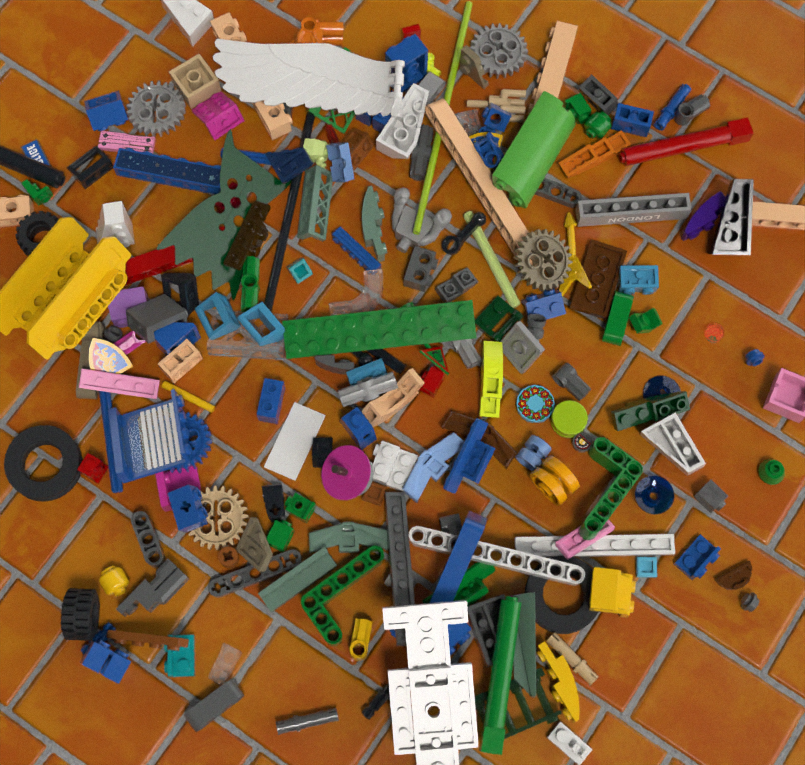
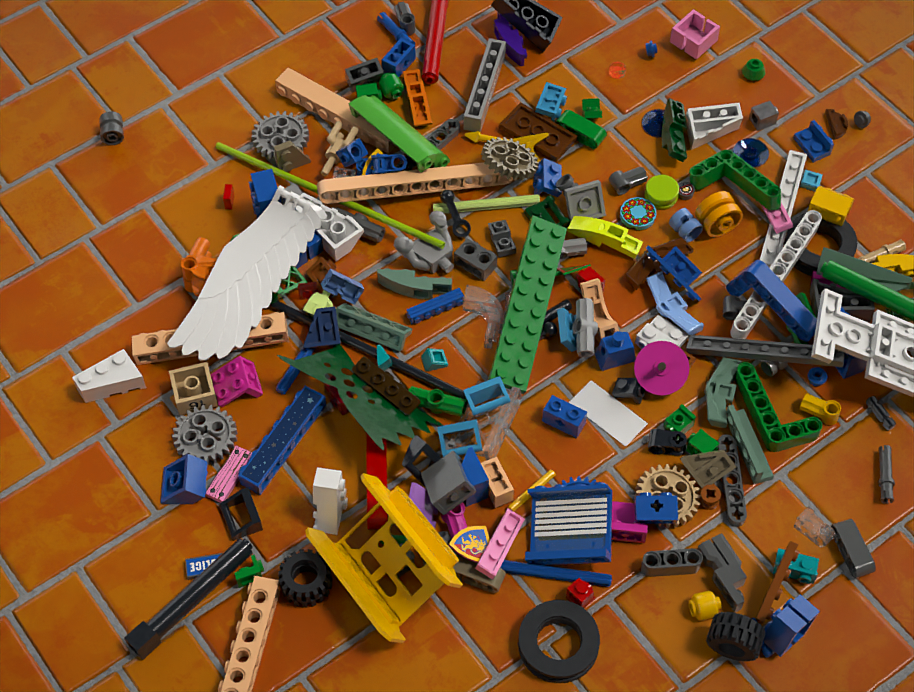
camera: 70 degrees left, 15 degrees down
dark grey slope [315,354,354,375] -> none
none -> teal slope [377,344,393,371]

